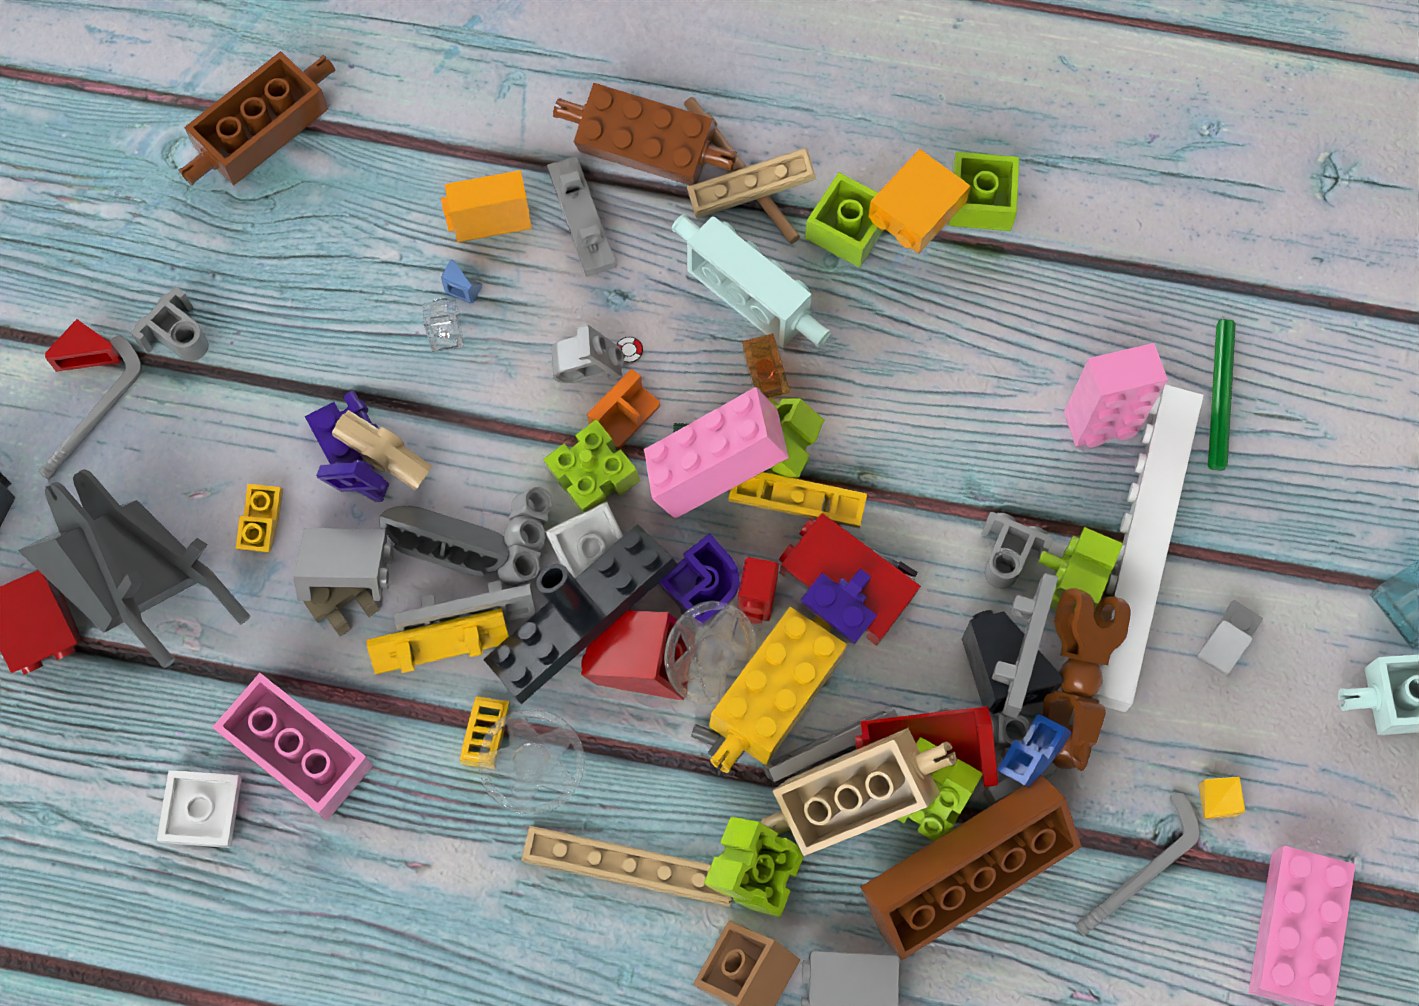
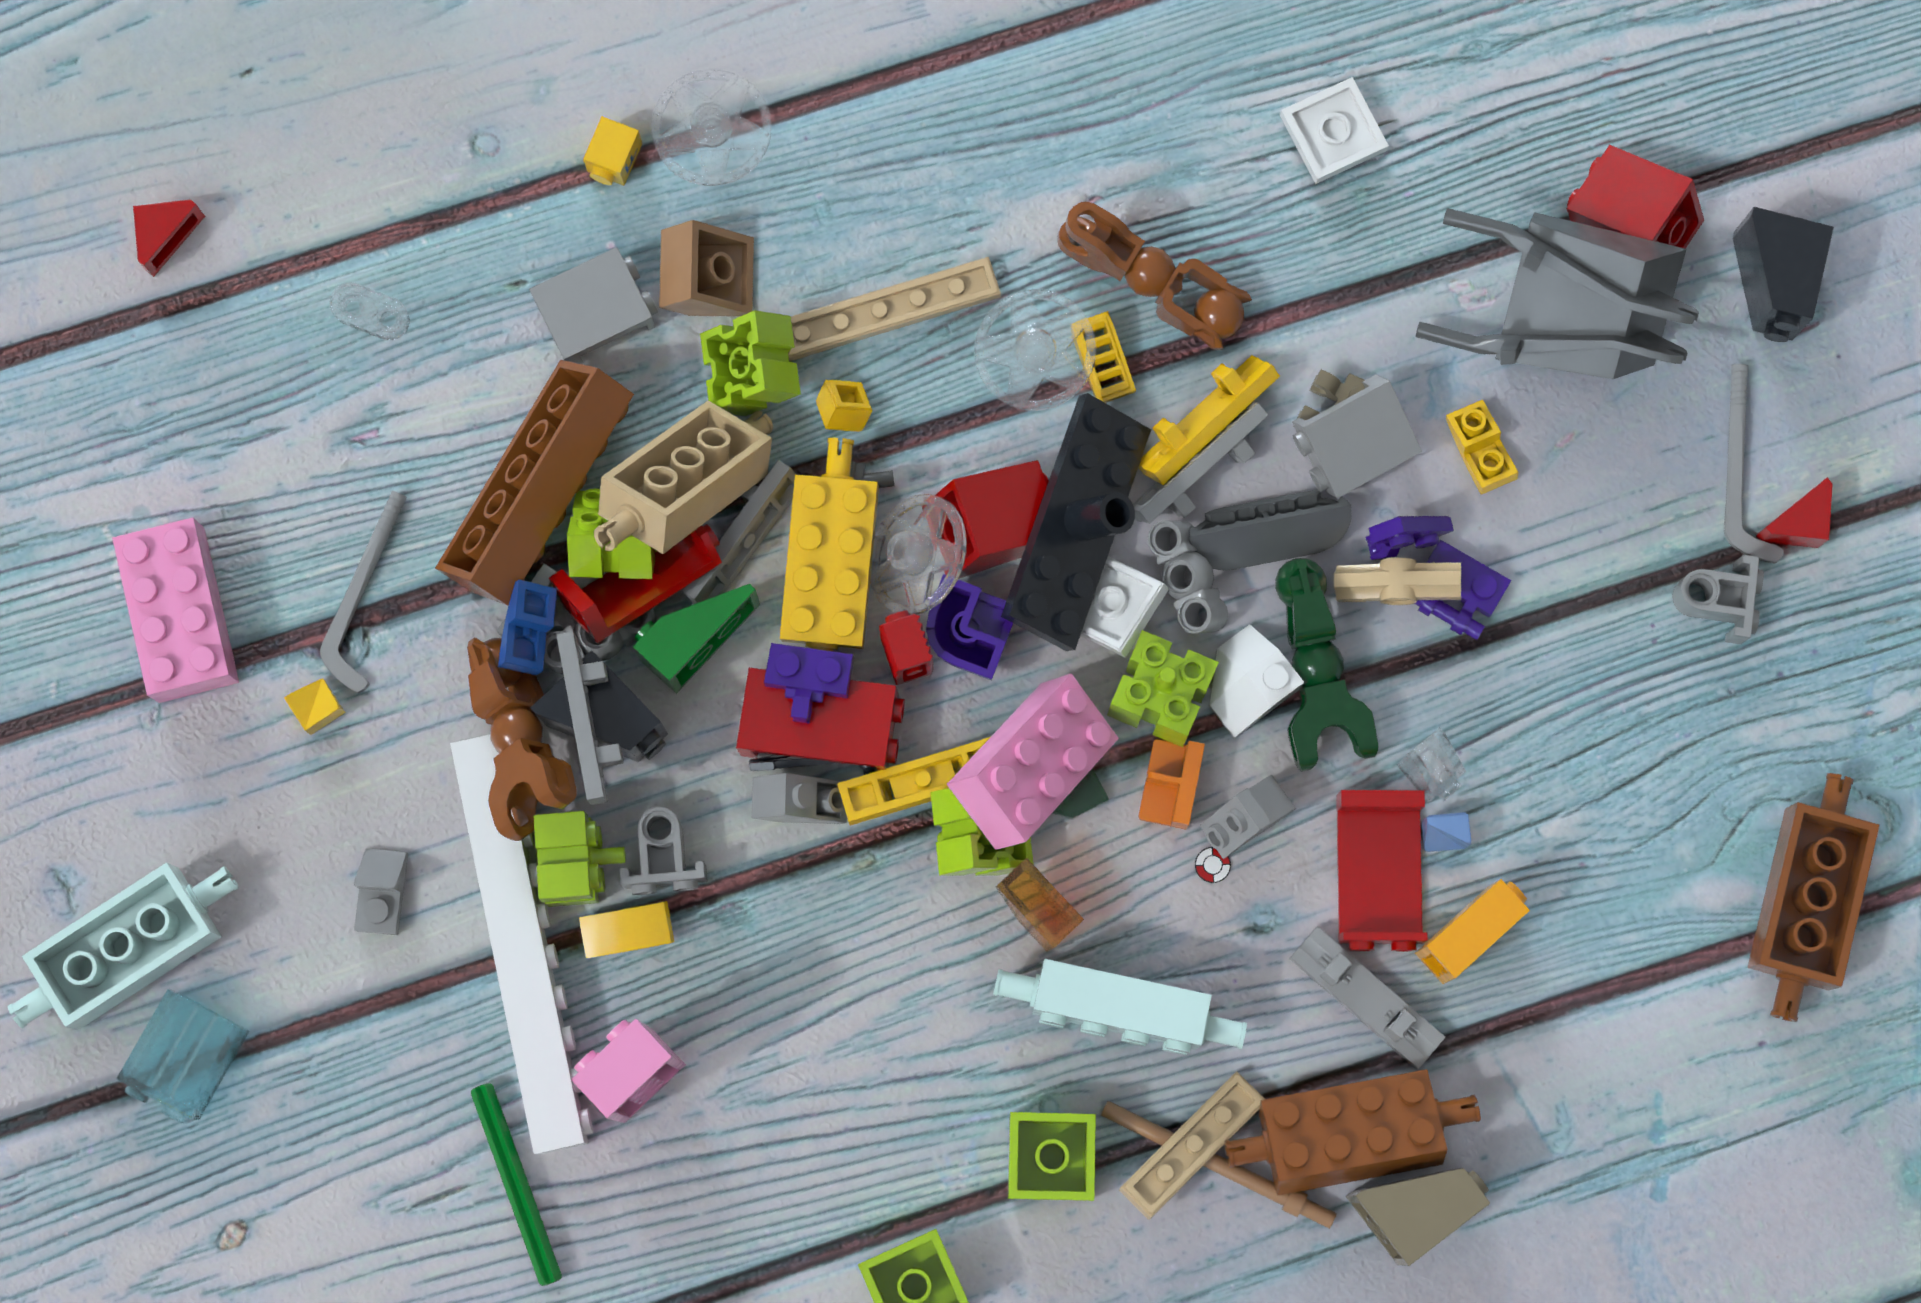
camera: 150 degrees right, 10 degrees up
bright pink brick [212,673,373,821] -> none
light orange brick [868,149,971,254] -> none
none -> yellow slope [579,901,675,958]
none -> green slope [633,584,760,694]
none -> light grey slope [751,773,847,824]
none -> yellow slope [816,380,872,432]
none -> dark orange piece [1057,202,1252,350]
none -> white slope [1209,624,1304,739]
none -> dark green piece [1275,558,1378,772]
none -> red panel [1336,790,1428,952]
none -> dark tan slope [1345,1168,1490,1266]

